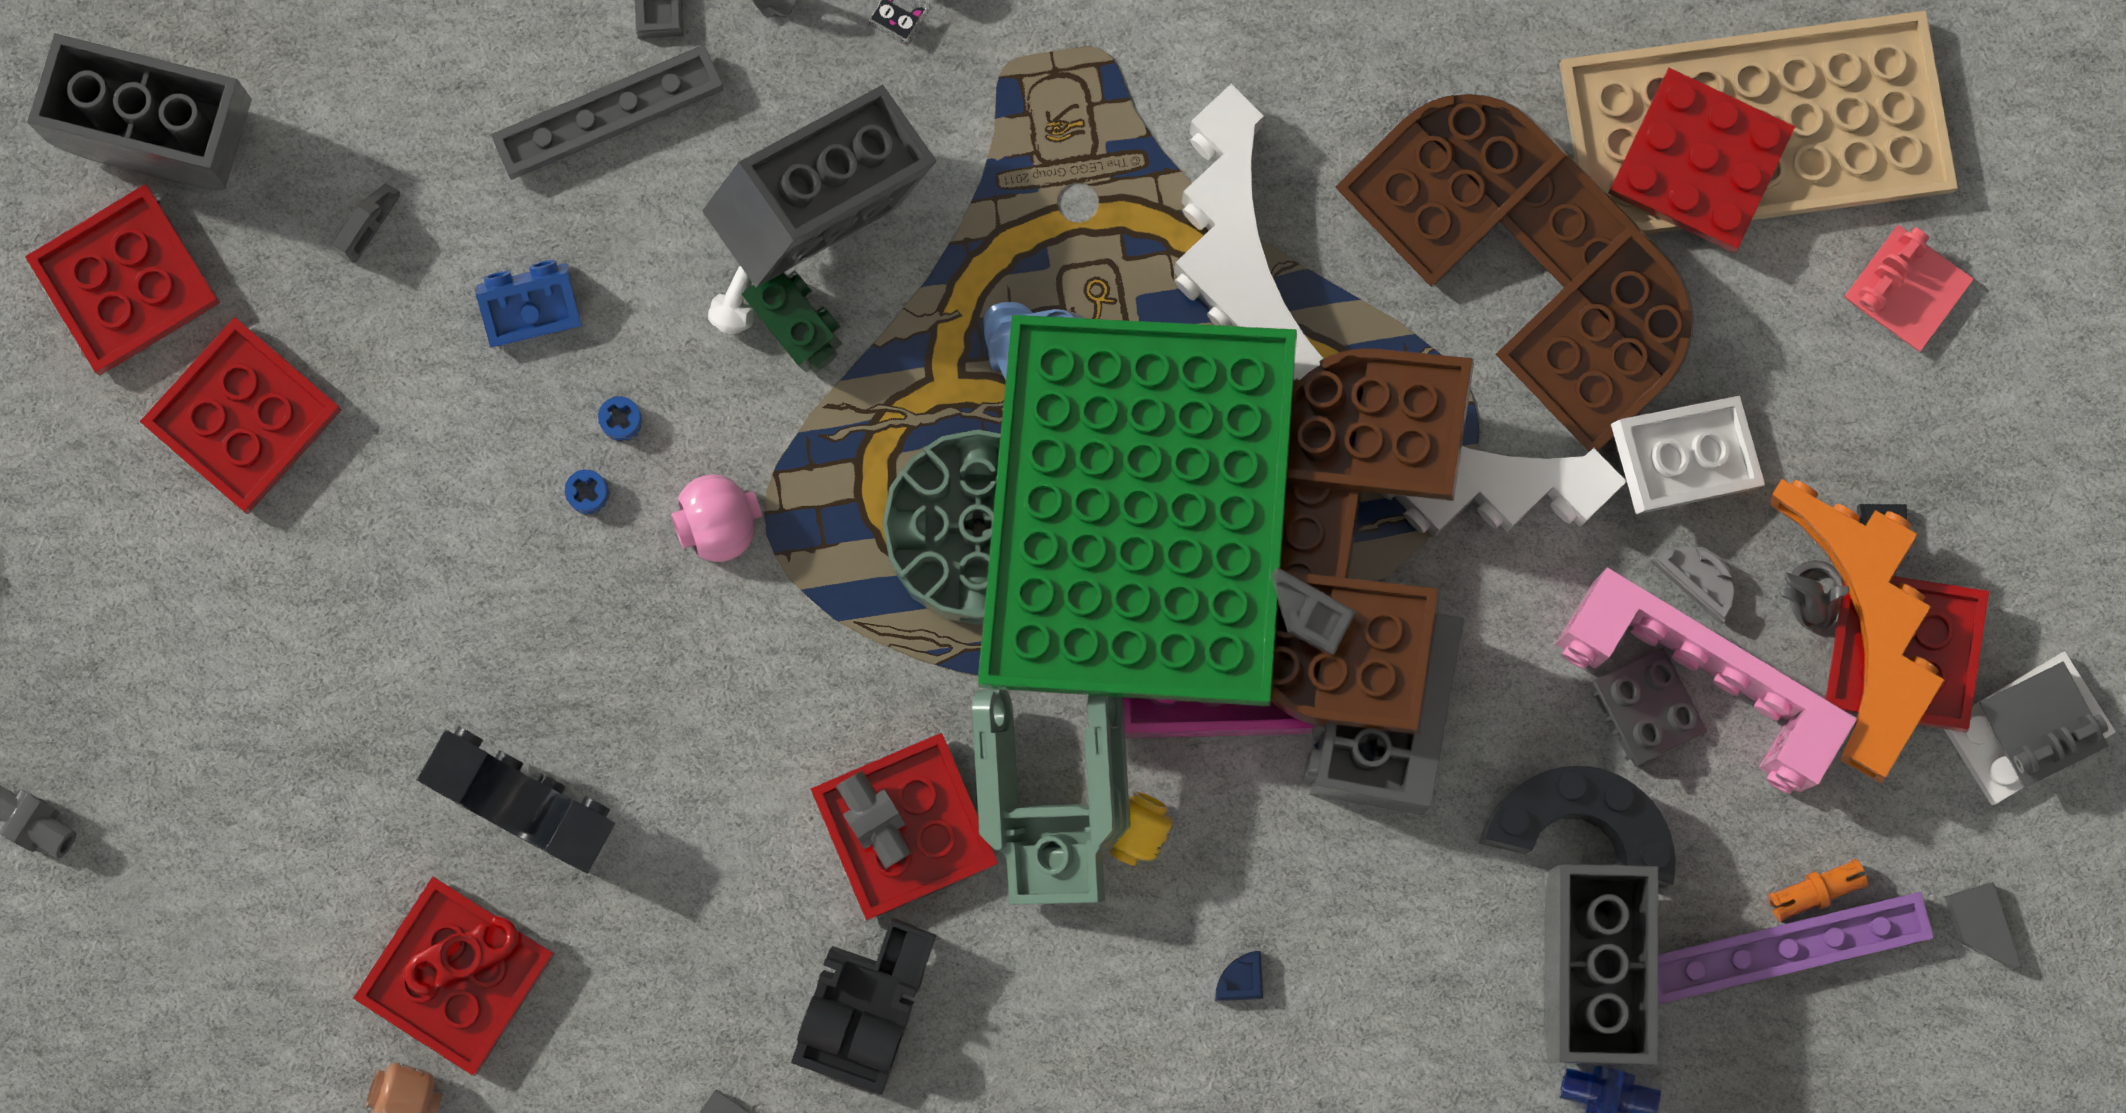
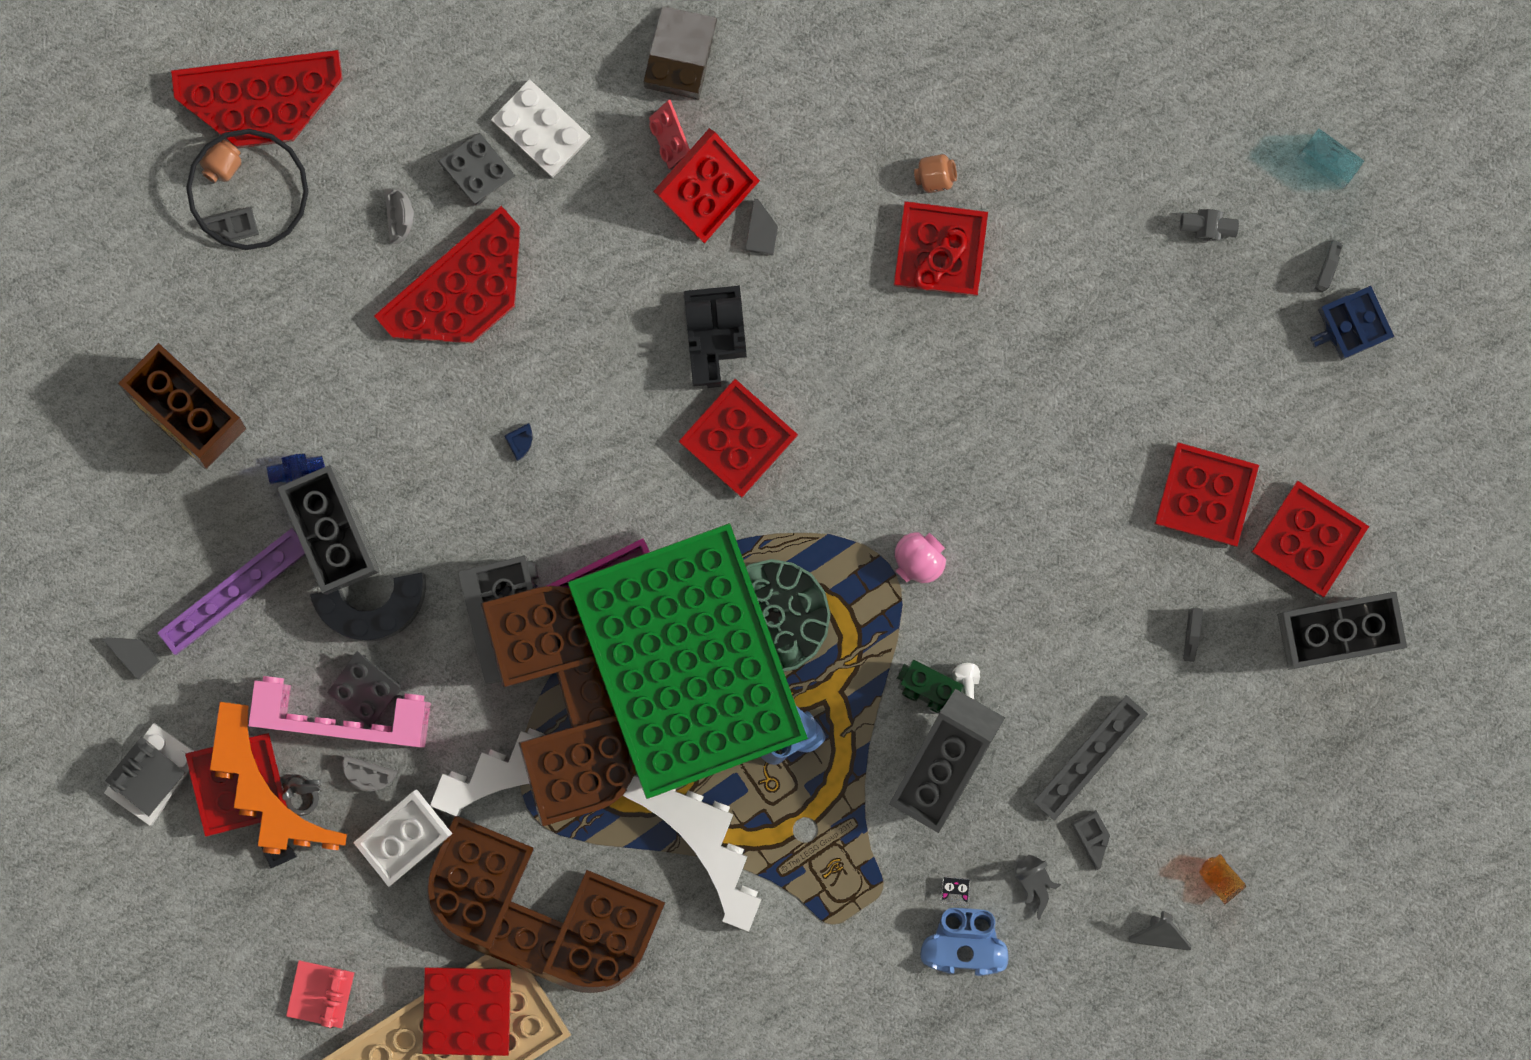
camera: 160 degrees right, 5 degrees up
black brick [416,726,616,874] -> none
blue bracket [476,260,582,348] -> none
blue bush [564,469,609,515] -> none
blue bush [598,396,642,442] -> none
dark grey axle [836,770,913,869] -> none
sand green plate [972,689,1130,905] -> none
yellow head [1110,791,1173,866] -> none
dark grey tile [1271,568,1356,655] -> none
orange pin [1767,858,1868,922] -> none

